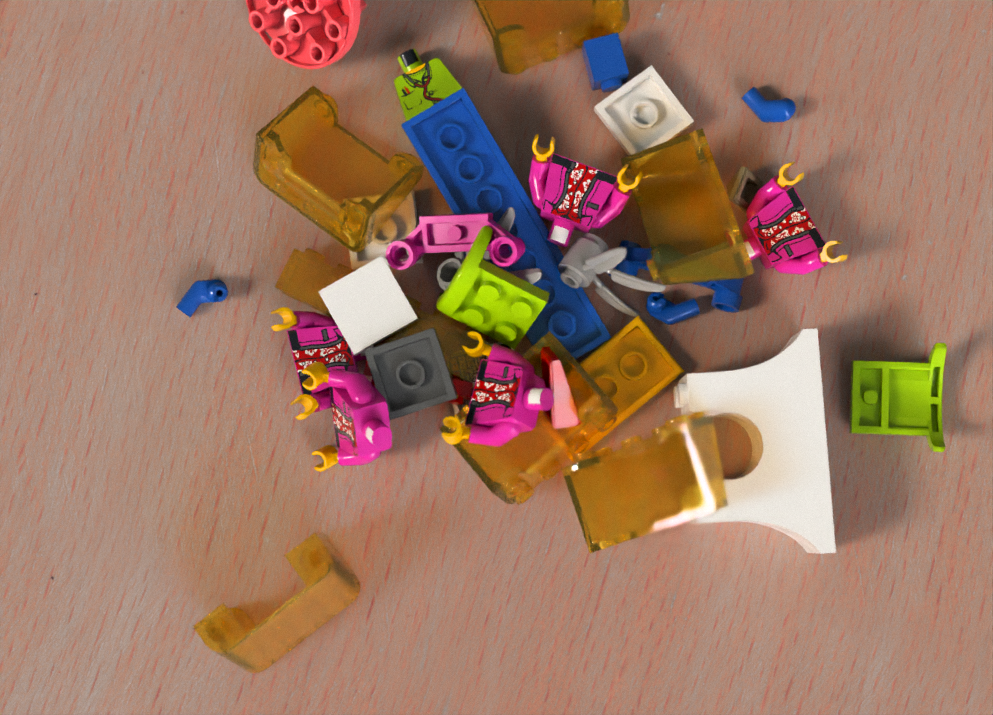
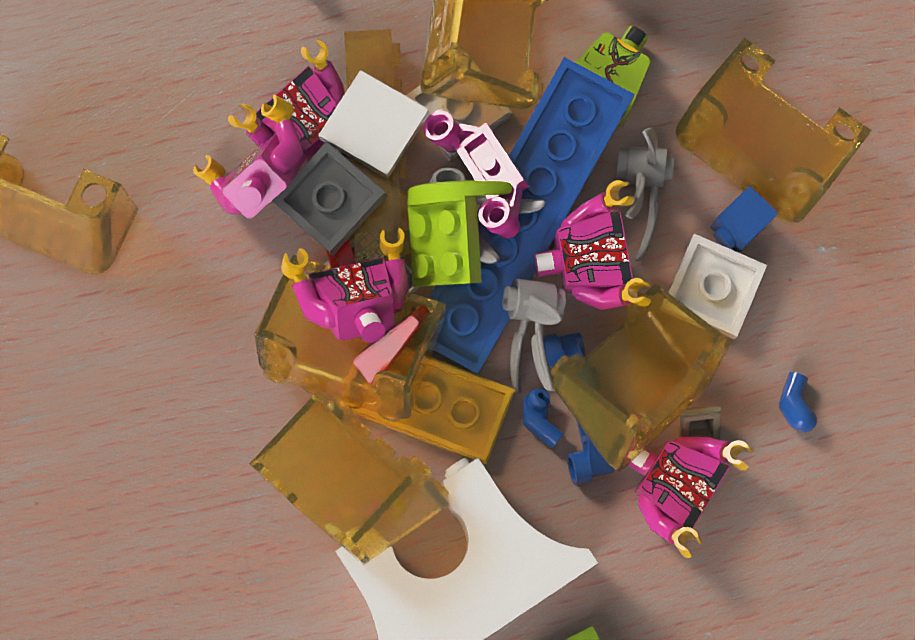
camera: 55 degrees right, 5 degrees down
none -> light grey plant [616,127,674,262]

